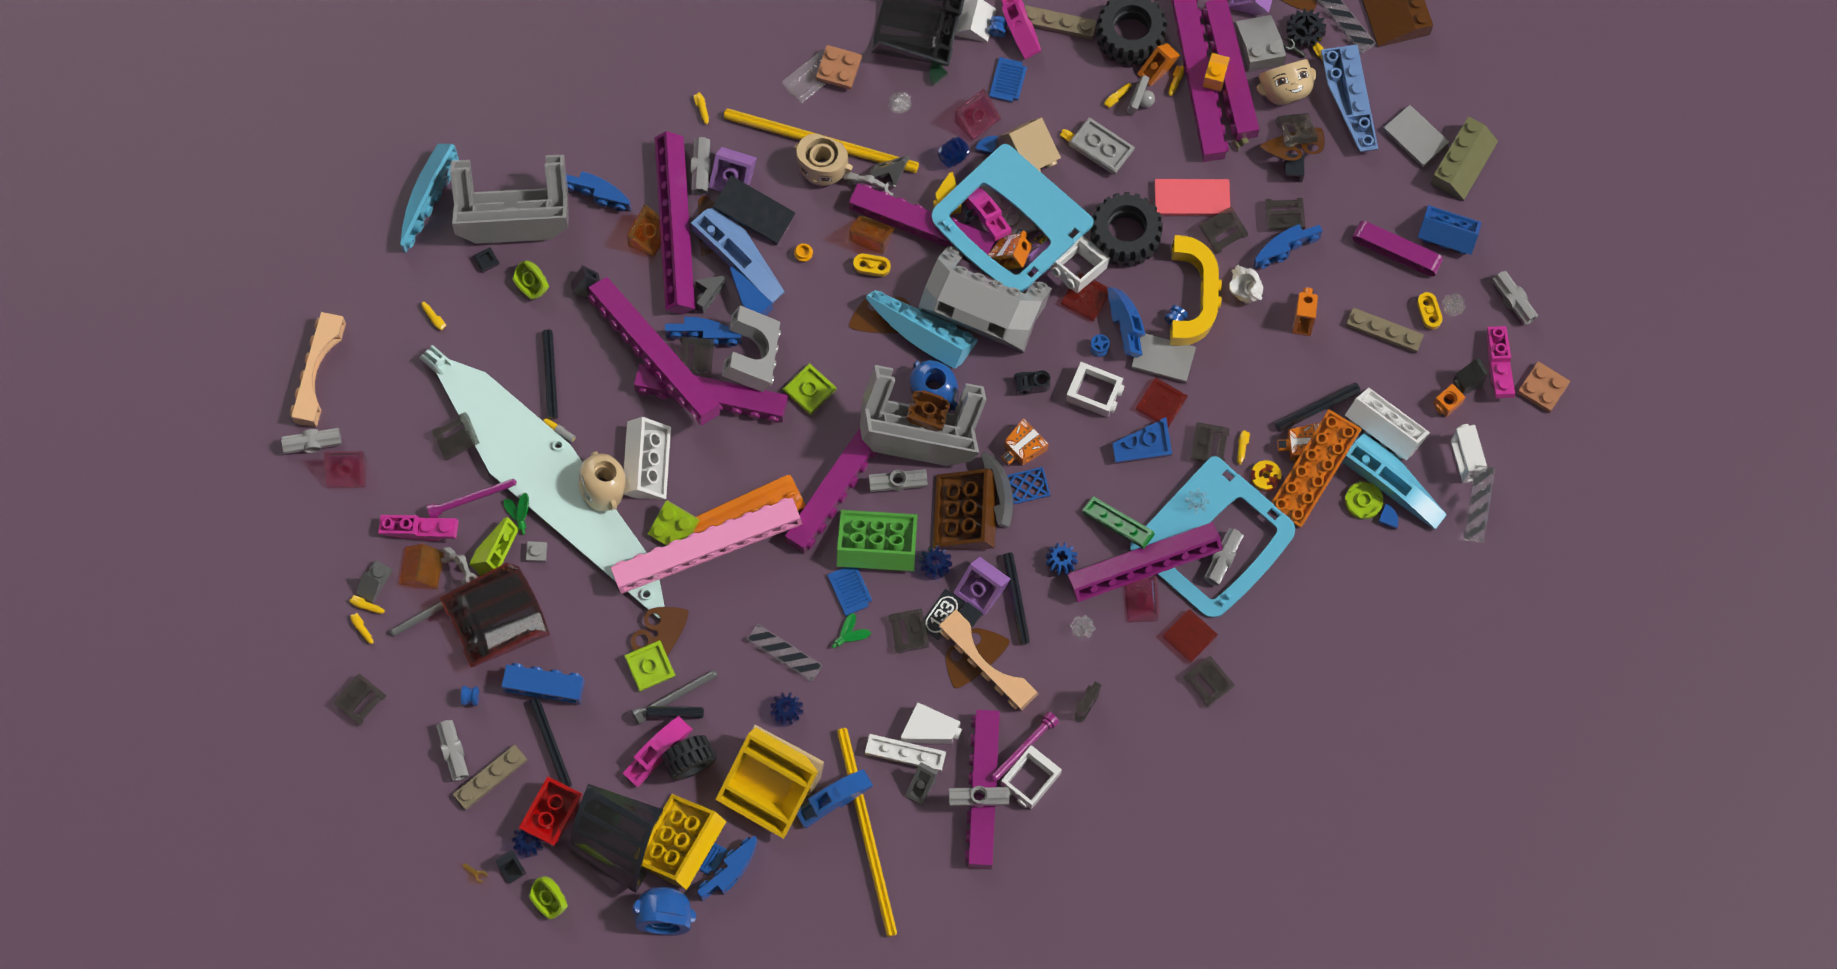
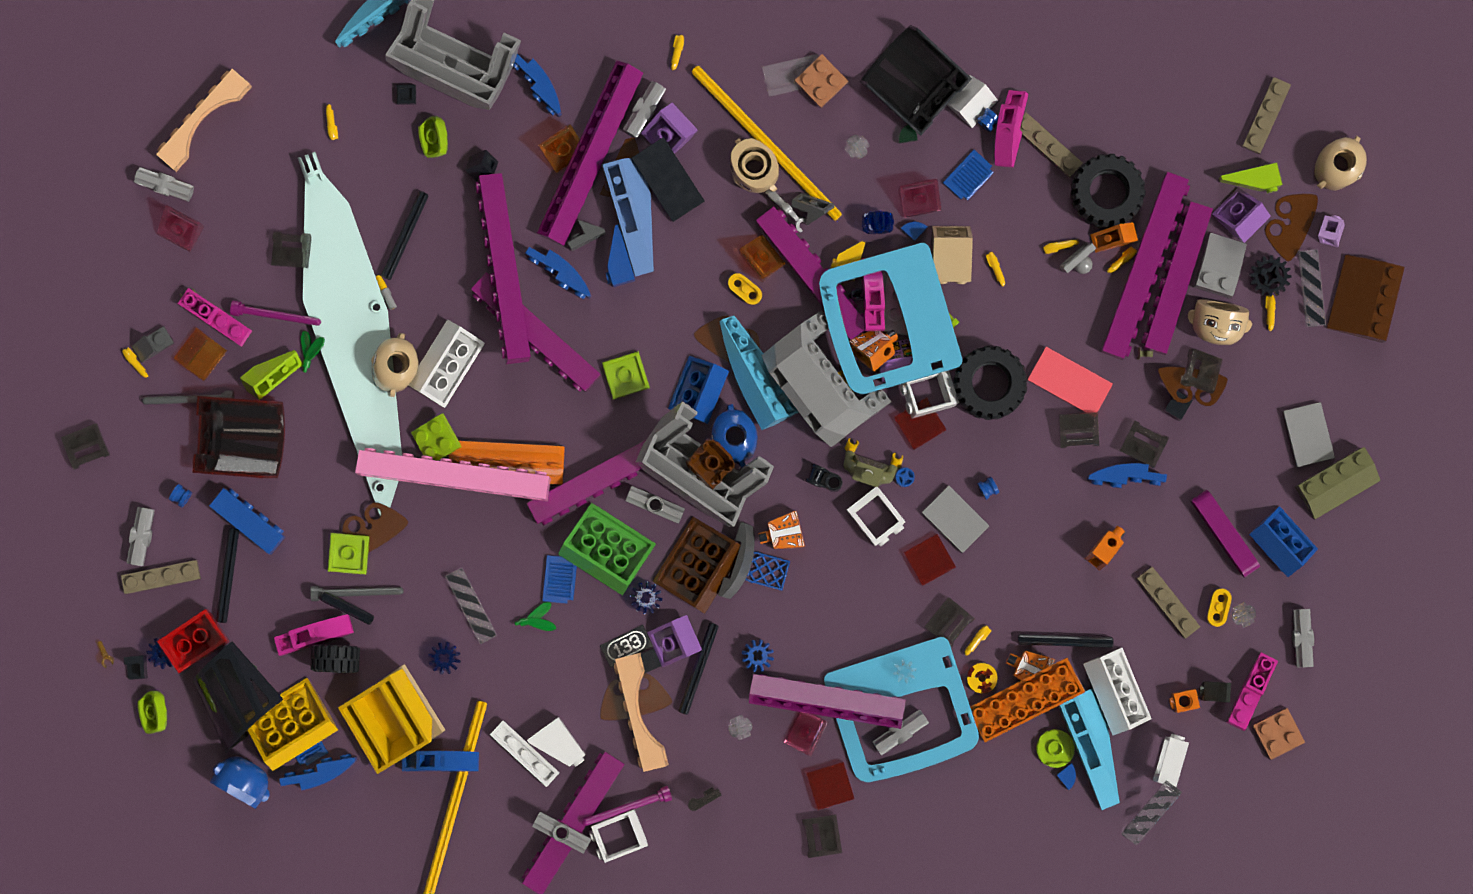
camera: 30 degrees right, 15 degrees up
yellow piece [350,613,374,644] -> none
light grey piece [441,547,479,588] -> none
light grey plate [526,541,548,563] -> none
clear smoke plate [679,336,714,378] -> none
light grey arch [722,306,781,392] -> none
light orange plate [794,243,813,262] -> none
clear smoke plate [888,609,929,654] -> none
dark grey slope [905,762,939,805] -> none
light grey tile [1069,117,1135,175] -> none
green tile [1082,496,1155,549] -> none
blue slope [1107,287,1145,358] -> none
blue wing [1112,417,1172,463] -> none
yellow arch [1170,235,1222,346] -> none
light orange slope [1203,53,1230,91] -> none
white hair [1229,265,1263,304] -> none
pearl dark grey hand [1283,39,1306,58] -> none
medium blue wedge [1321,44,1378,152] -> none
none -> blue slope [668,356,729,424]
none -> olive torso [843,438,903,487]

